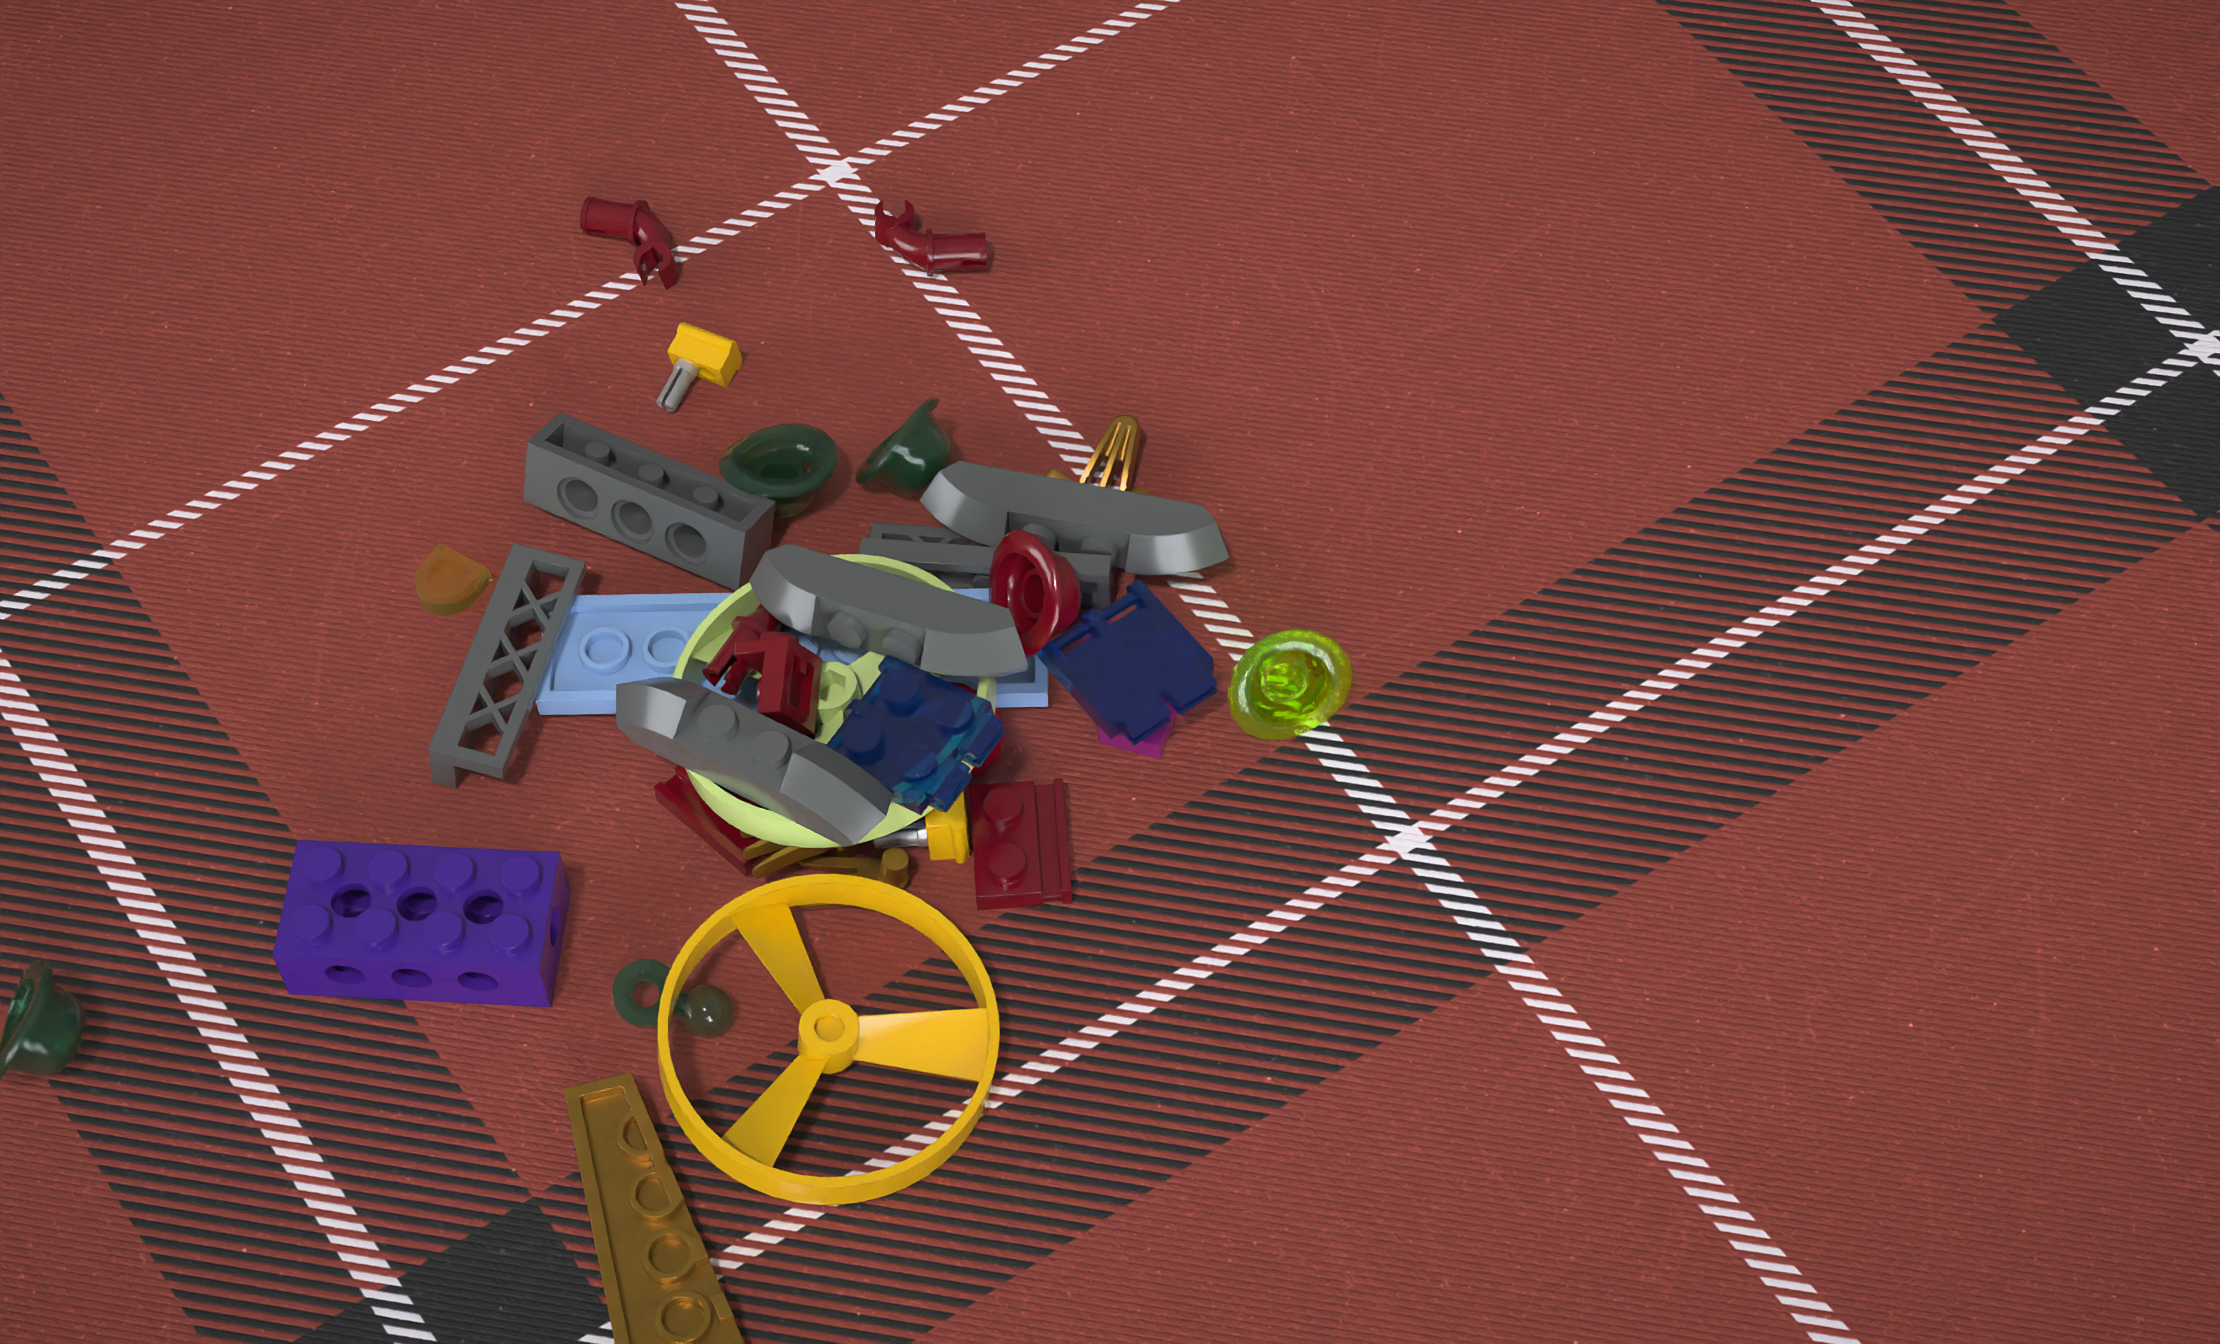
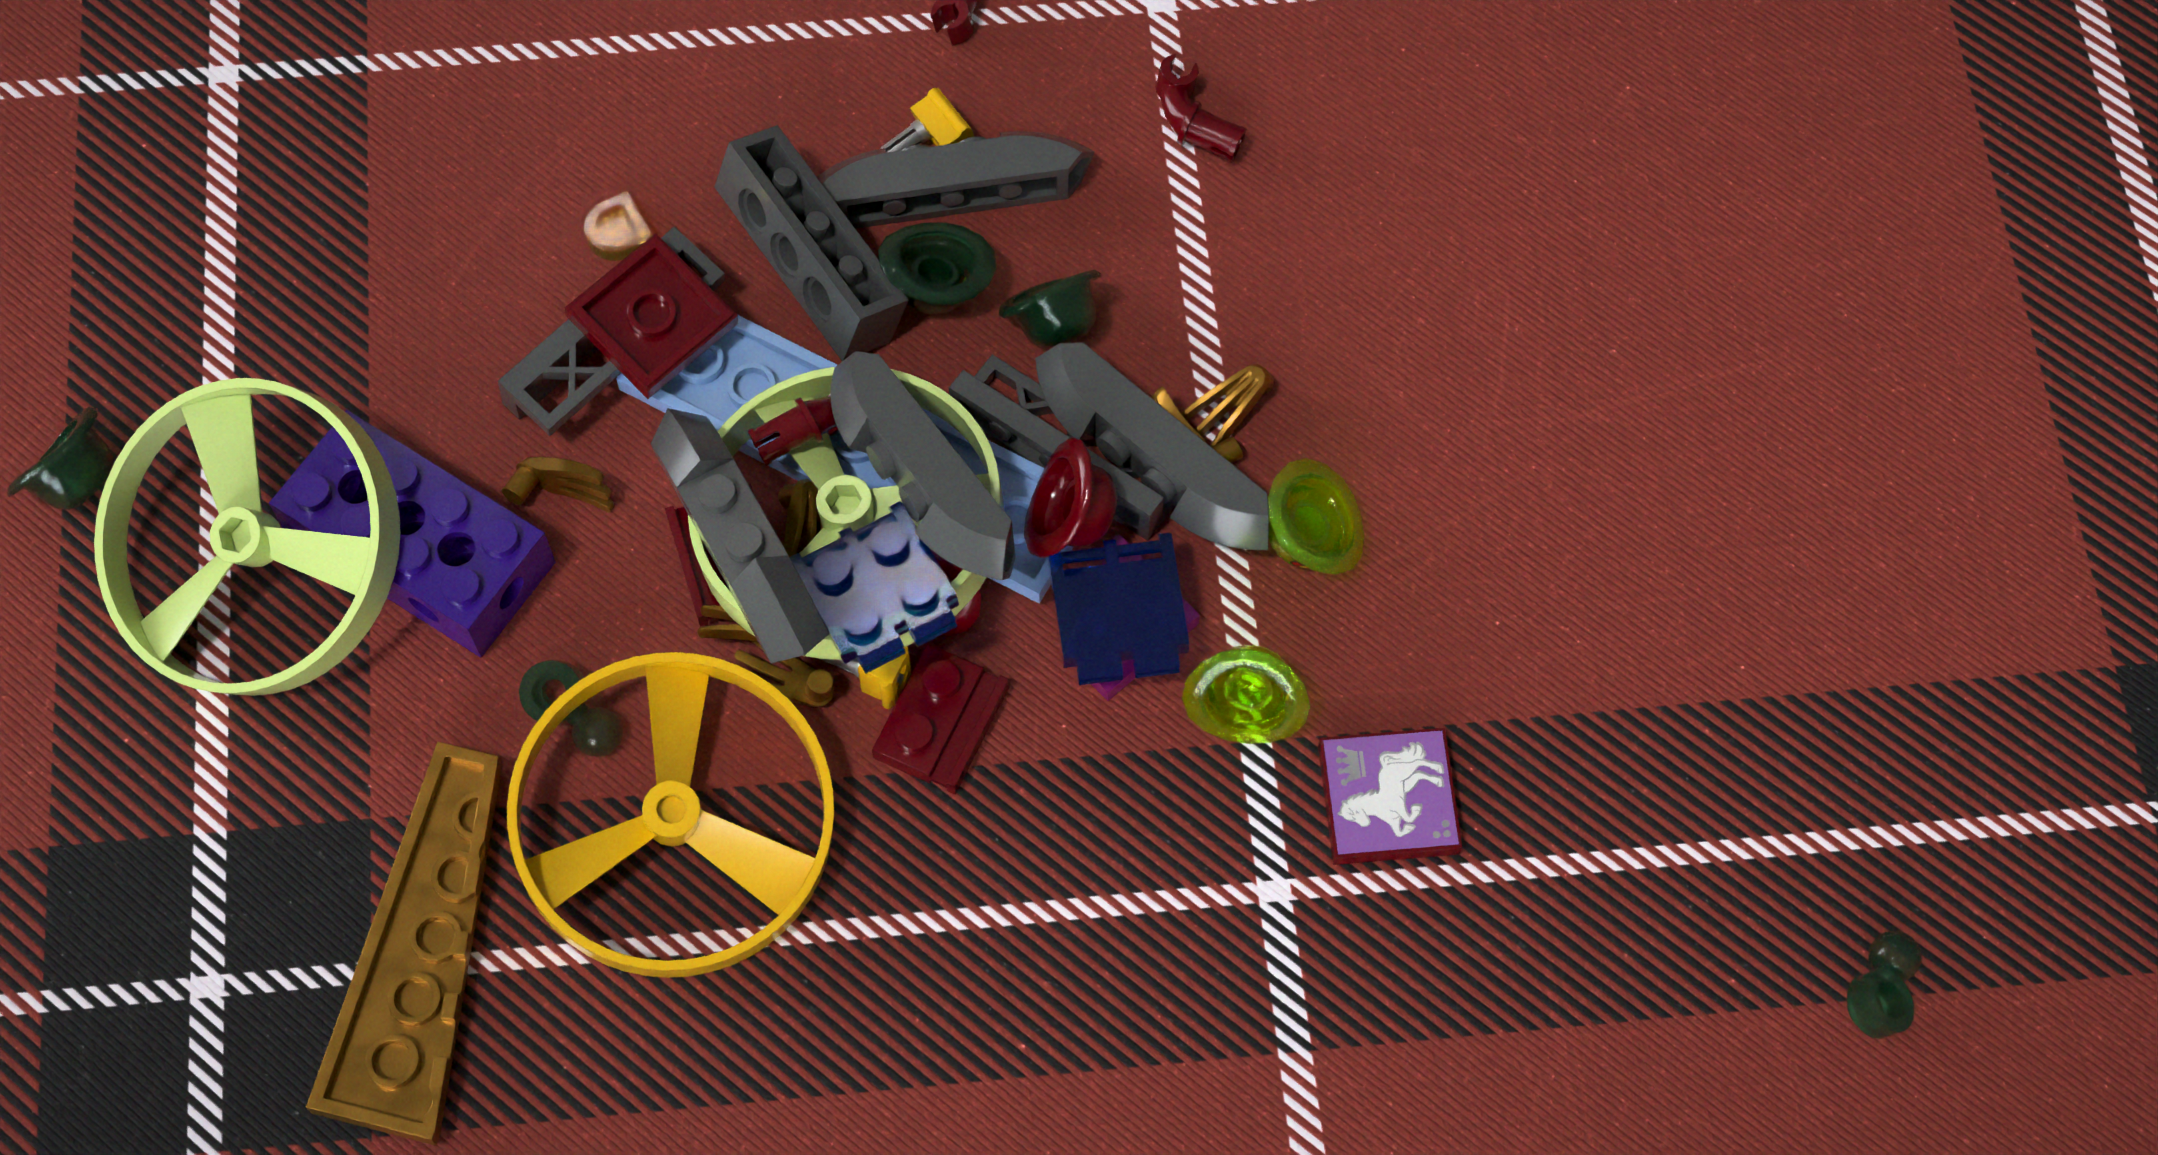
camera: 25 degrees right, 10 degrees up
dark red bracket [734,632,823,734] -> none
none -> yellowish green piece [94,378,400,696]
none -> pearl gold piece [501,457,614,512]
none -> dark red tile [565,233,738,399]
none -> dark grey brick [817,131,1095,229]
none -> clear neon green hat [1268,458,1365,575]
none -> tile [1318,728,1462,865]
none -> clear green plate [1847,931,1922,1039]

